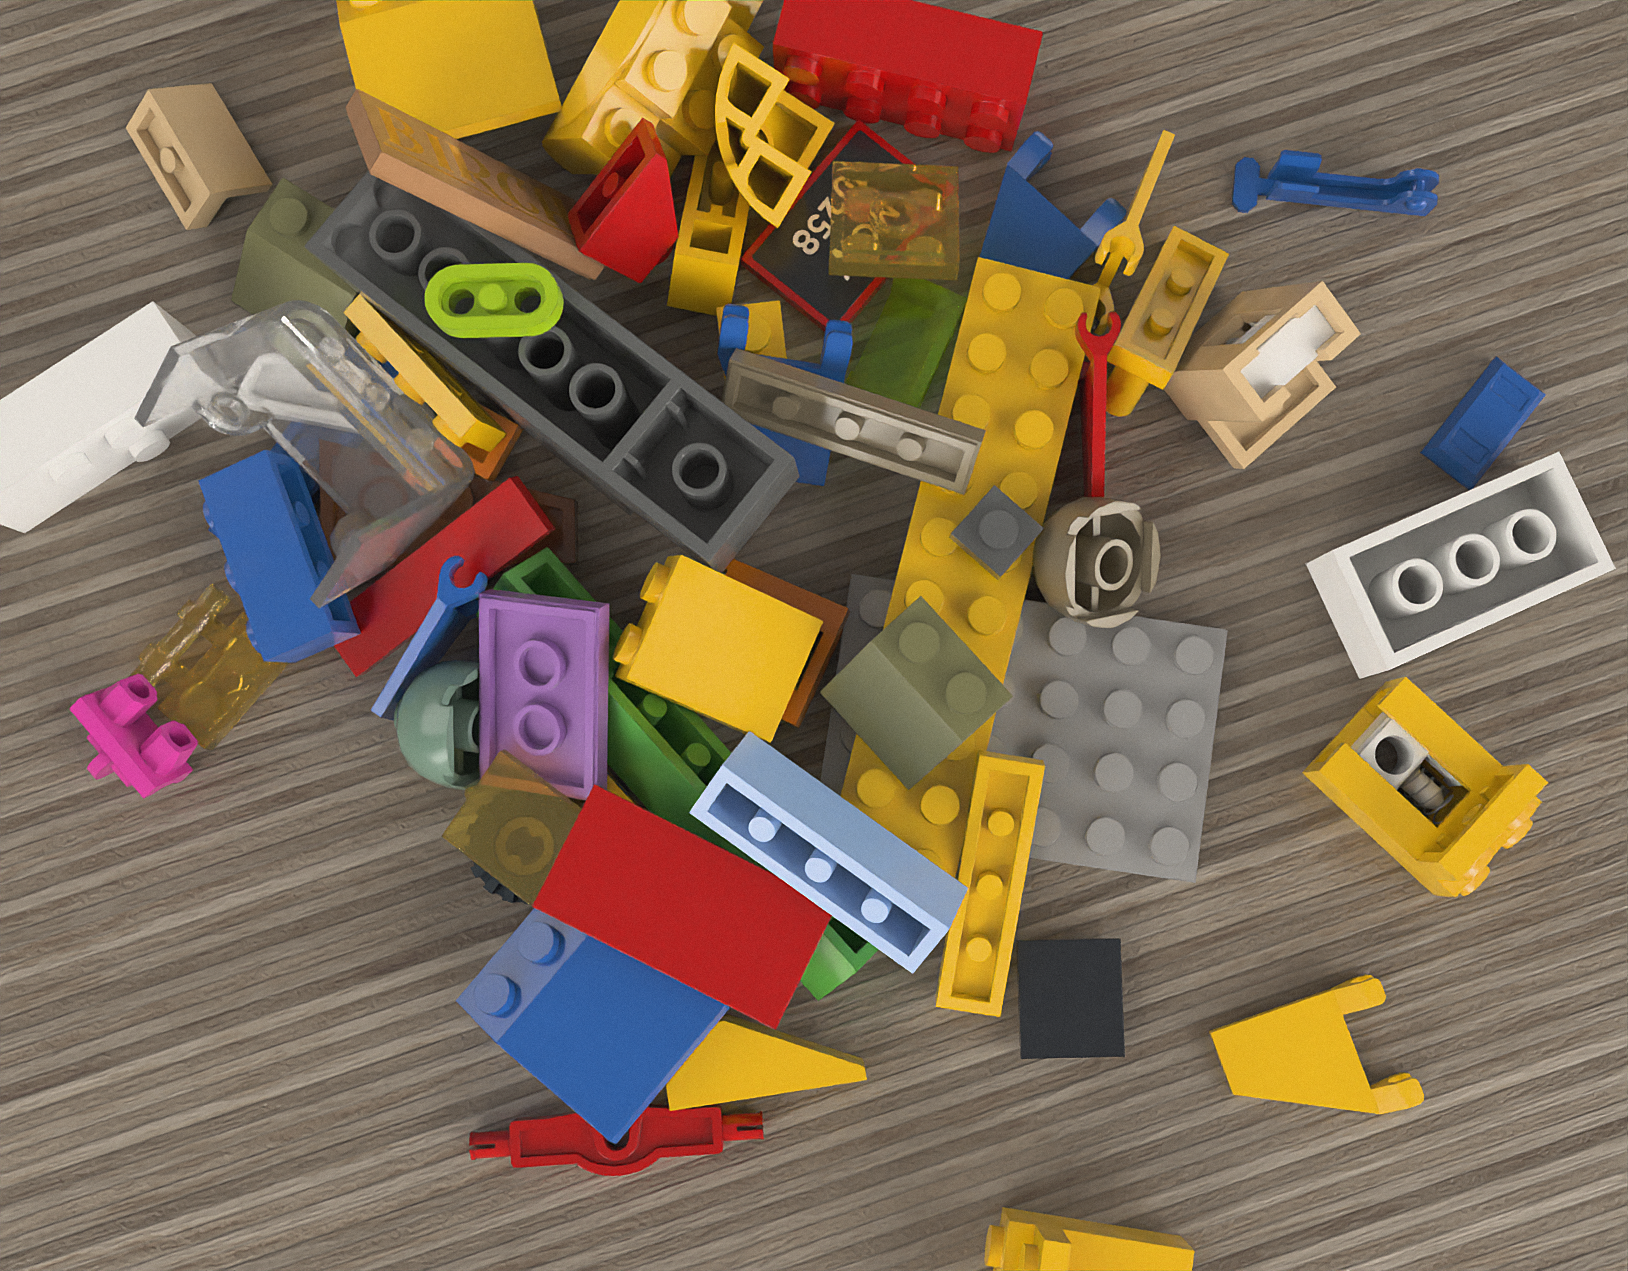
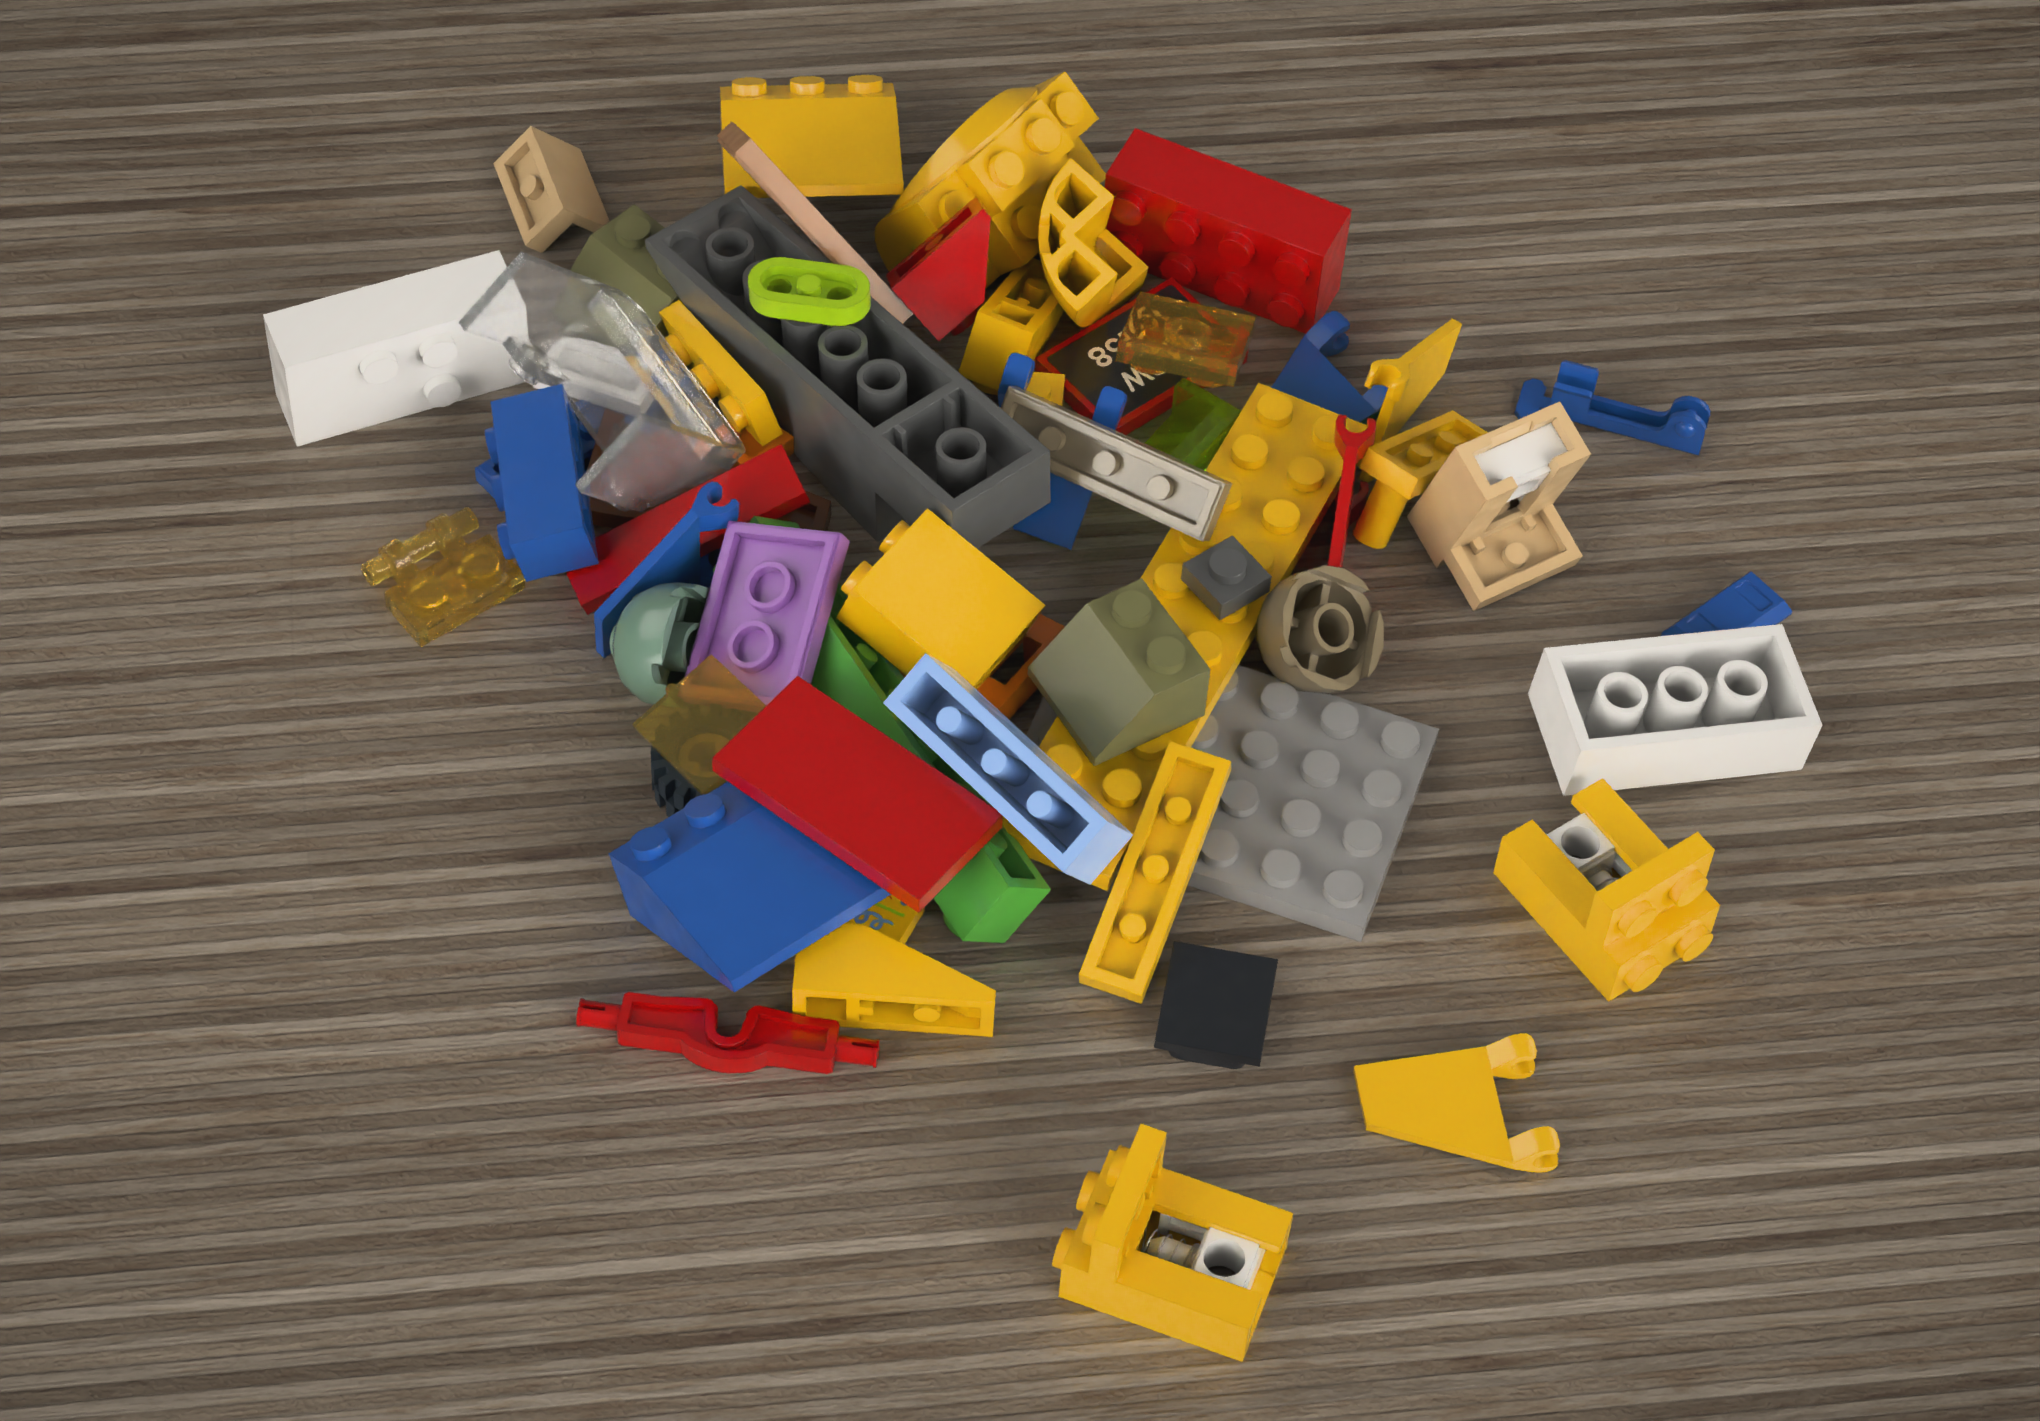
camera: 10 degrees right, 30 degrees down
dark pink hips [69,674,198,799] -> none

